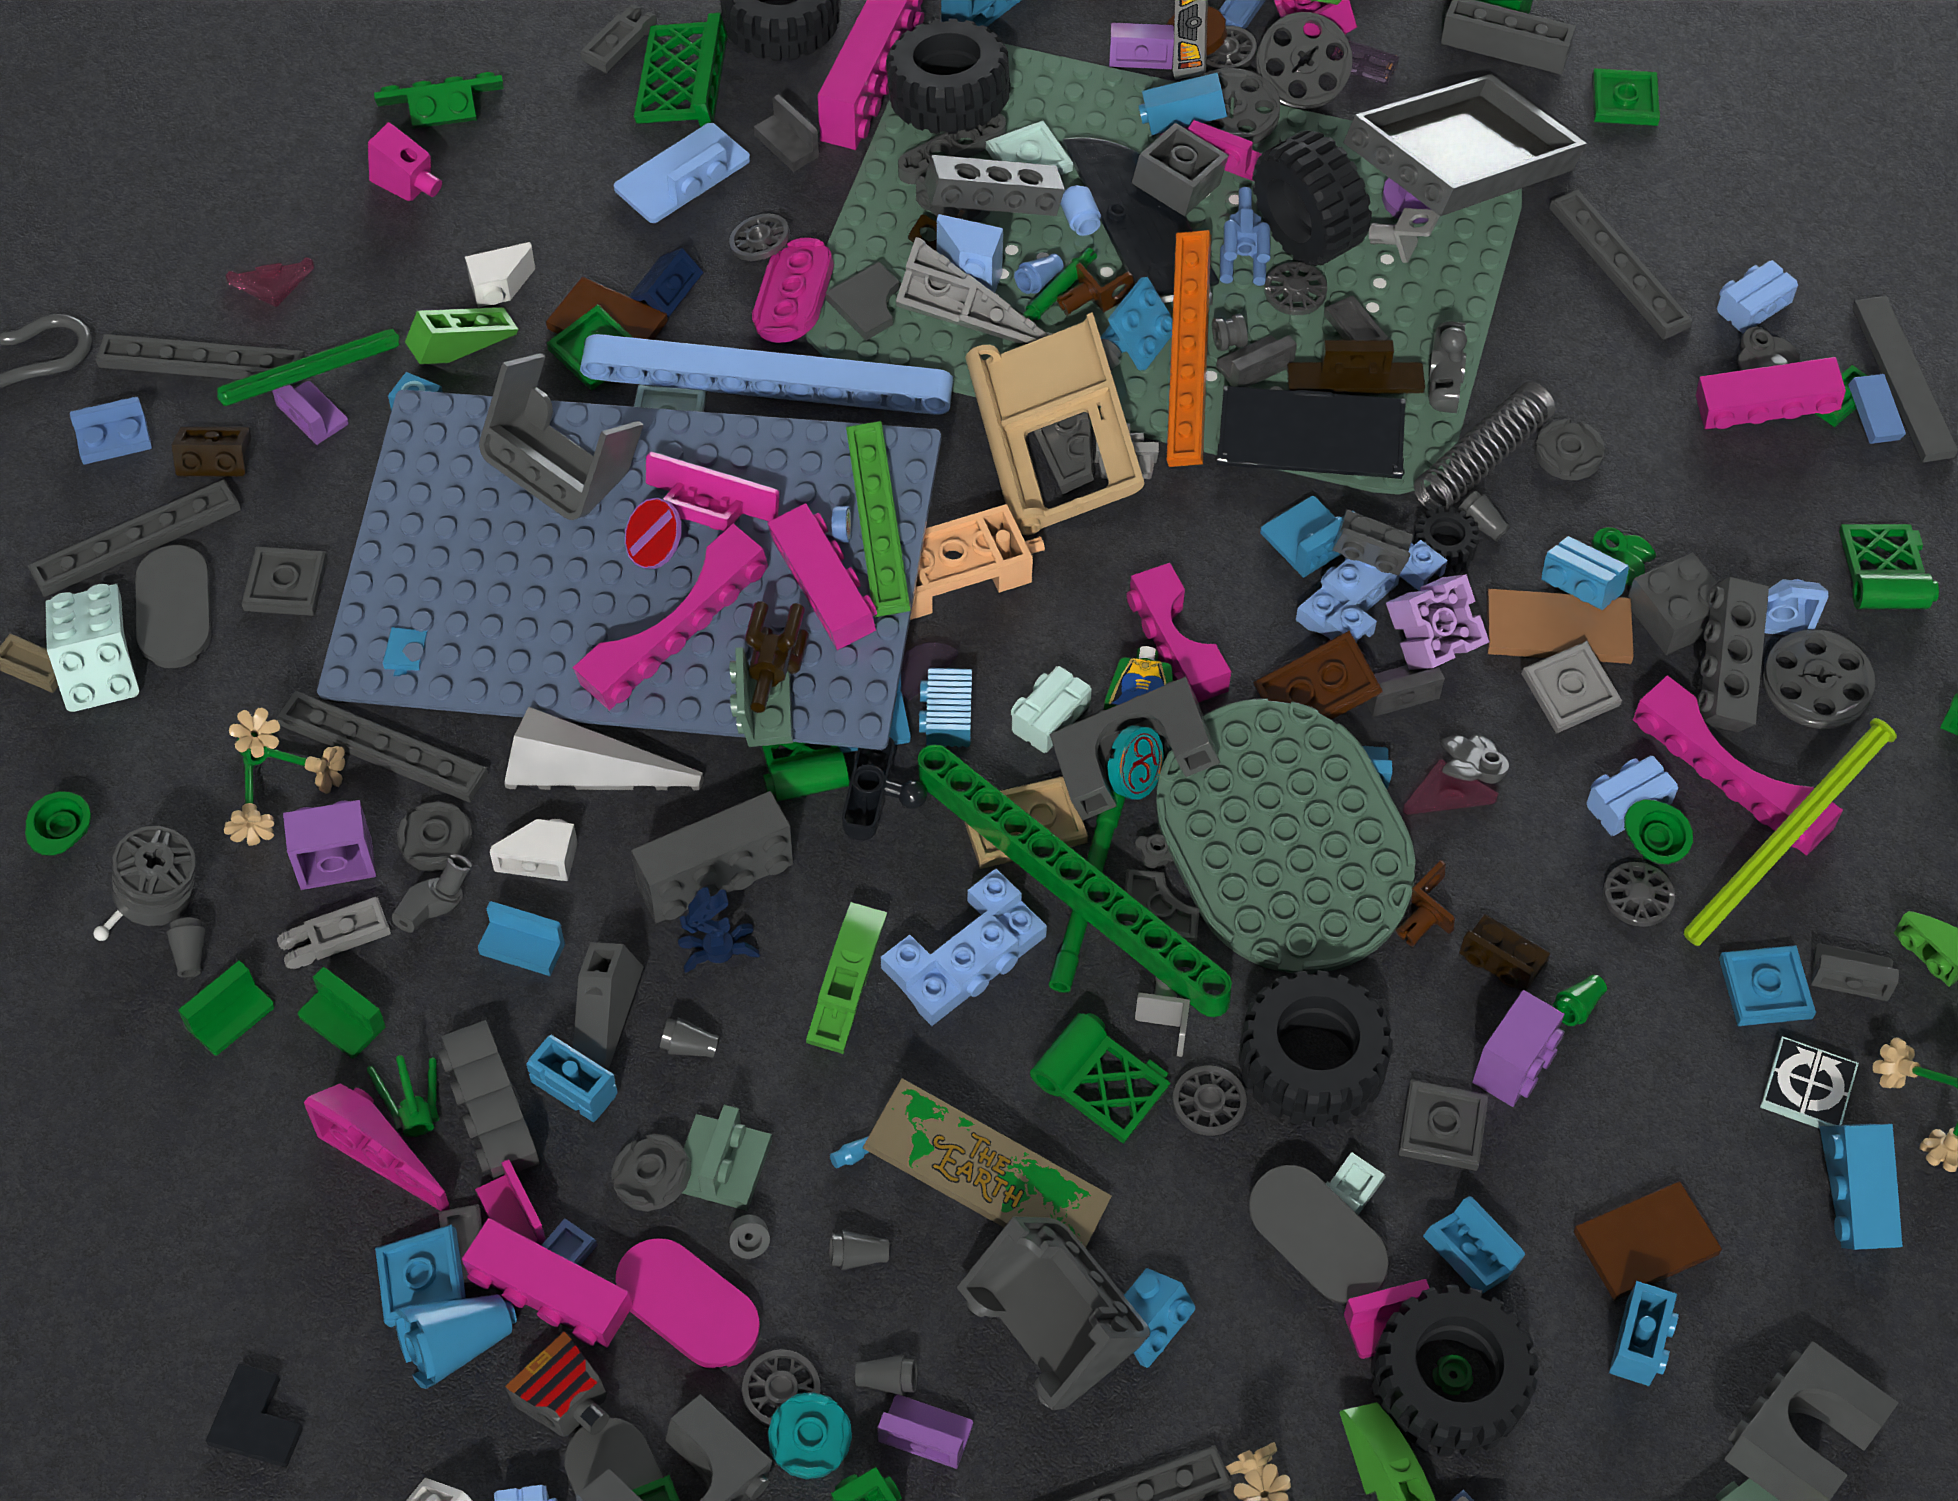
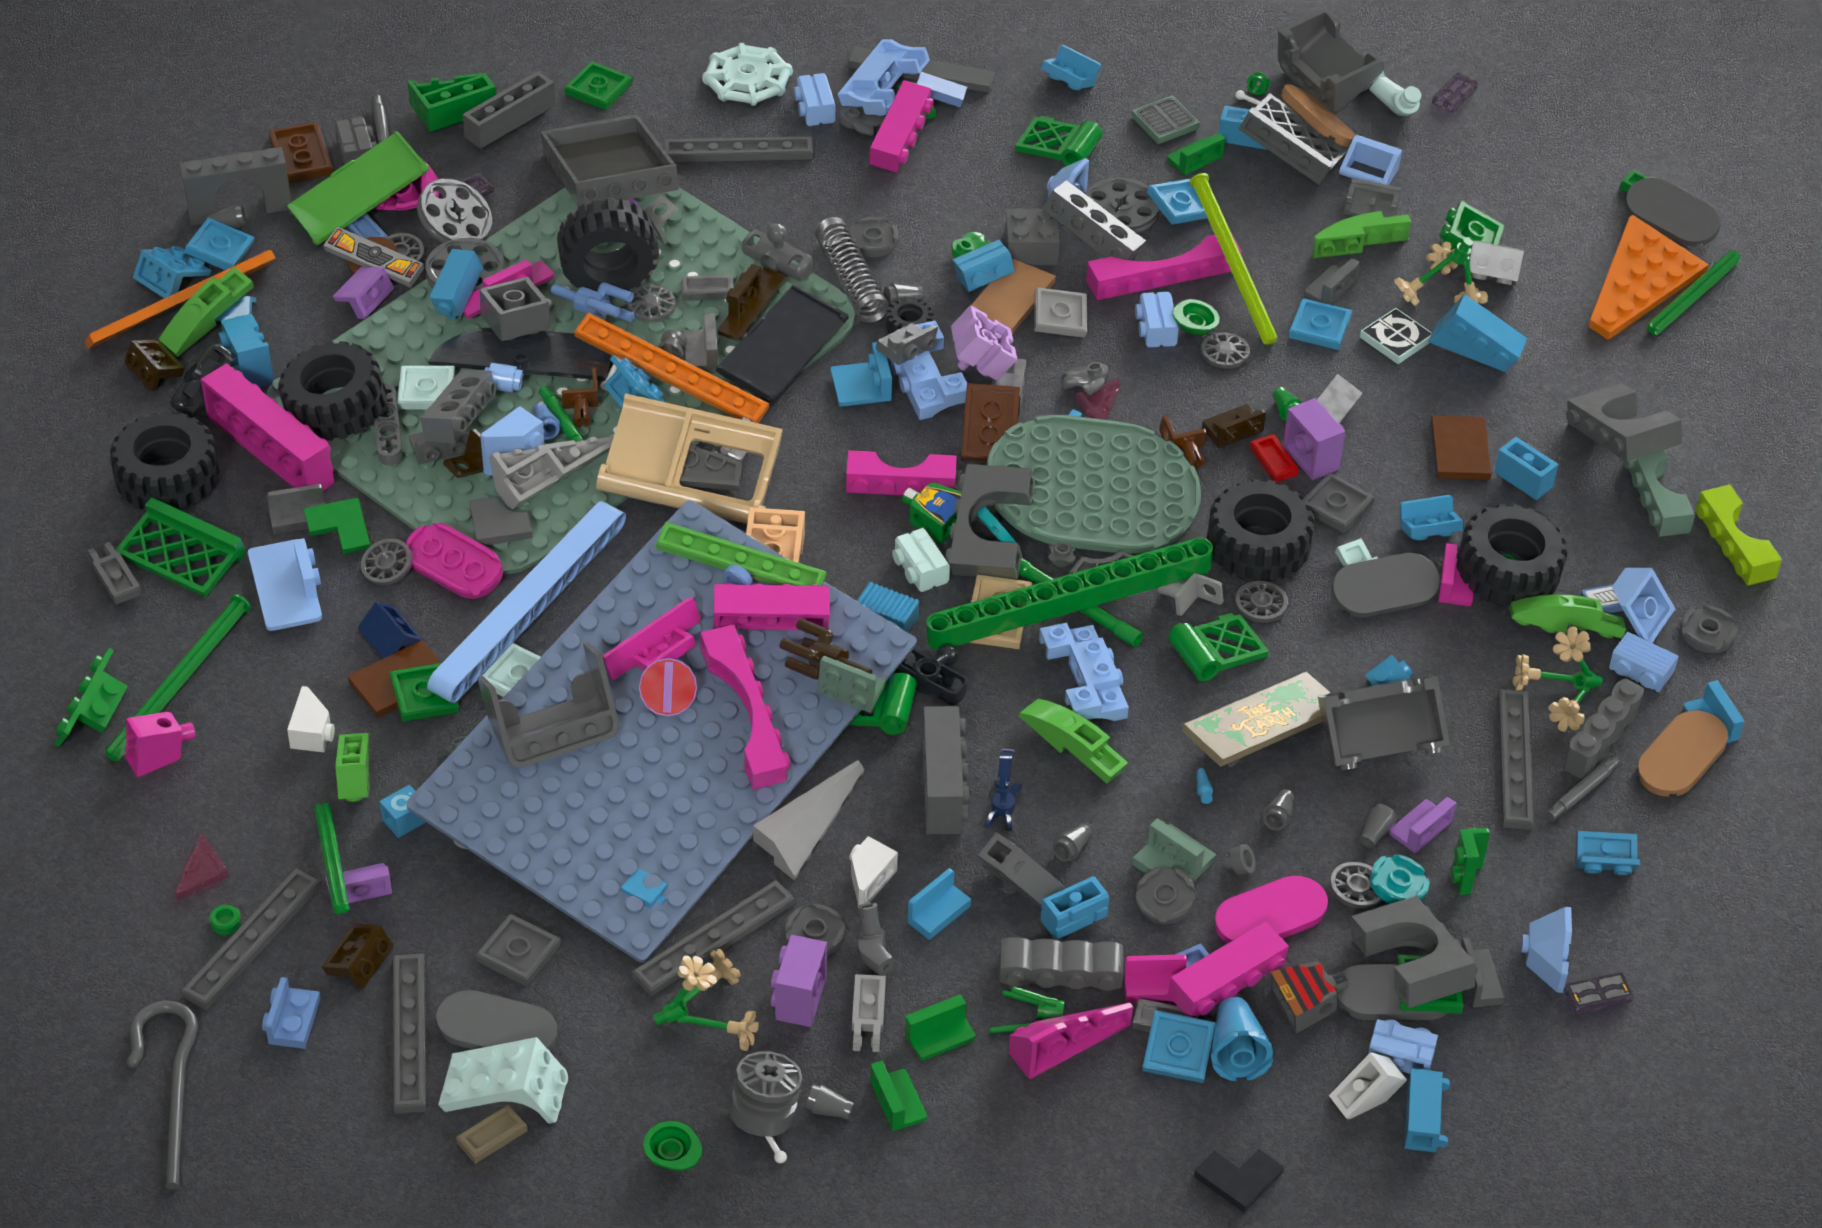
camera: 65 degrees left, 10 degrees down
none -> green axle [105,594,251,762]
none -> green tile [209,905,241,935]
none -> green tile [304,498,370,554]
none -> light aqua plate [702,43,793,106]
none -> light blue bracket [838,39,930,116]
none -> dark azure tile [1147,179,1207,225]
none -> red tile [1250,434,1299,482]
none -> flat silver brick [1317,374,1362,423]

